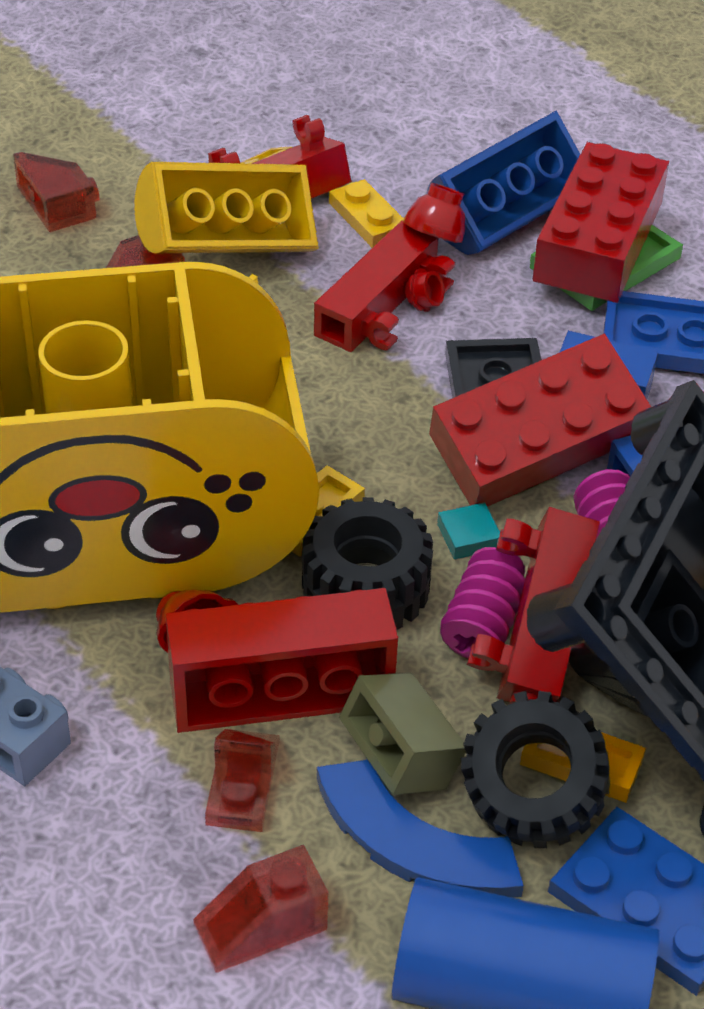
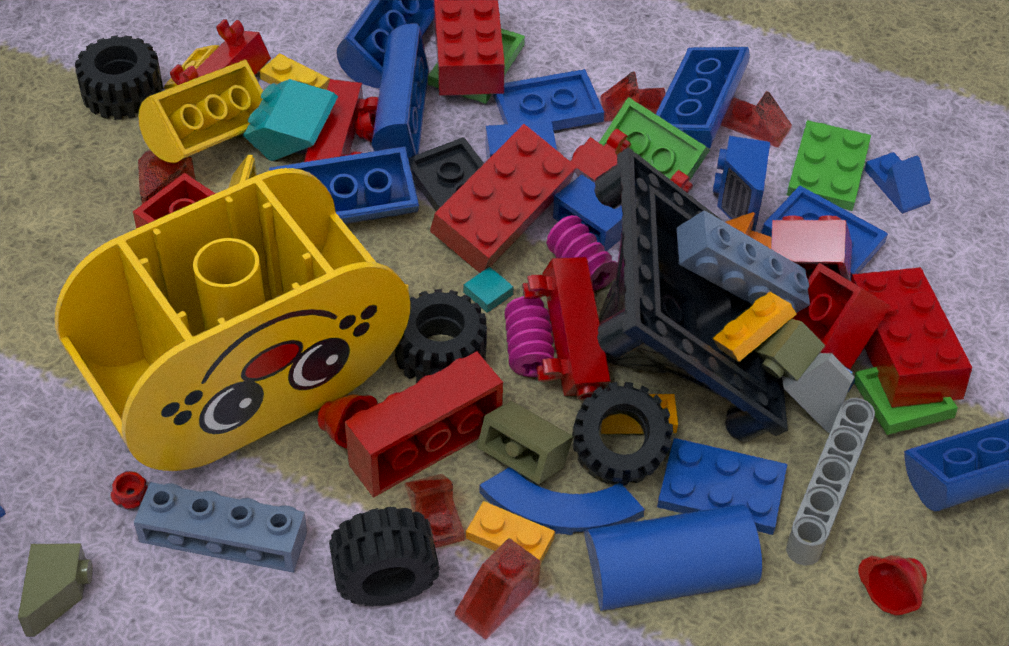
camera: 25 degrees left, 5 degrees up
clear red slope [13,152,100,233] -> none
red piece [403,183,465,243] -> none
none -> black tyre [75,35,163,120]
none -> teal slope [243,79,338,161]
none -> blue brick [269,147,419,224]
none -> black tyre [329,507,440,606]
none -> blue brick [372,23,429,158]
none -> light orange plate [466,501,555,569]

